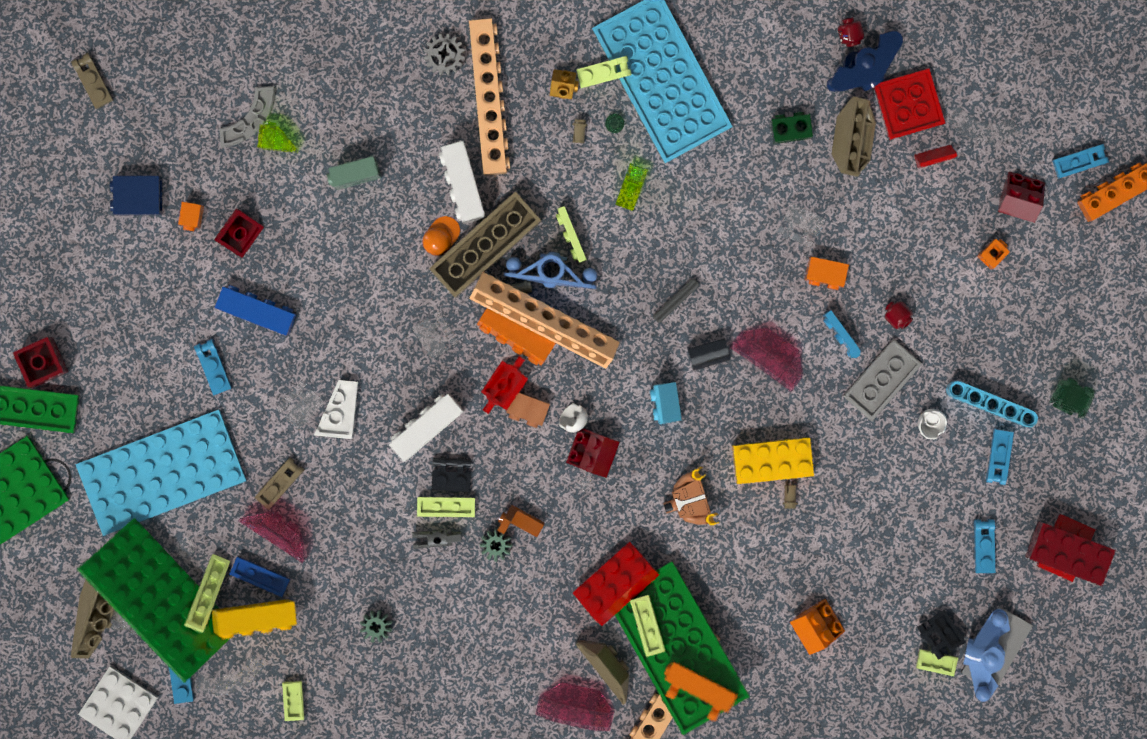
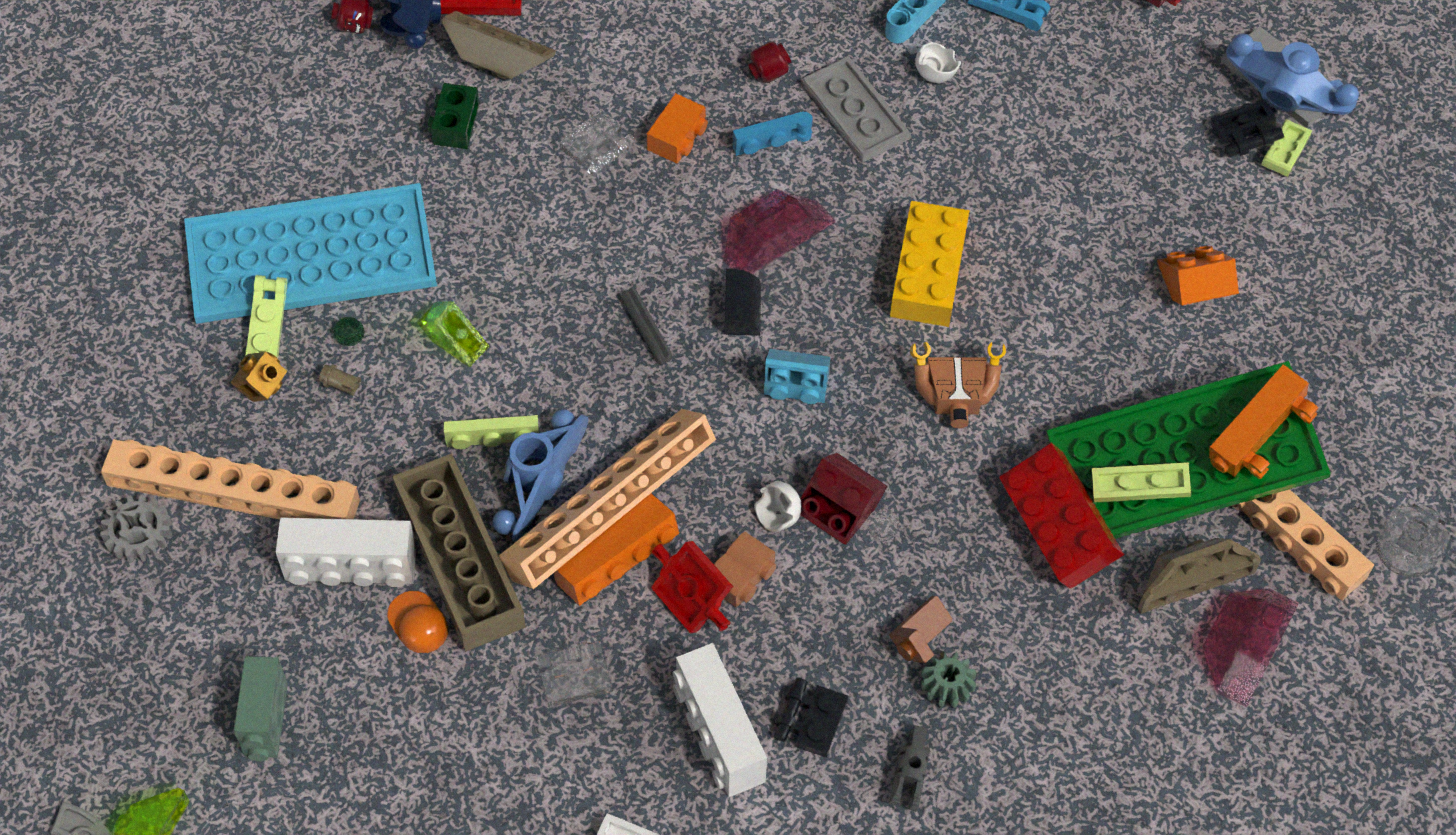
camera: 65 degrees left, 30 degrees down
yellowish green plate [417,497,475,517] -> none
dark tan pin [782,485,798,509] -> none
dark azure plate [974,519,996,573] -> none

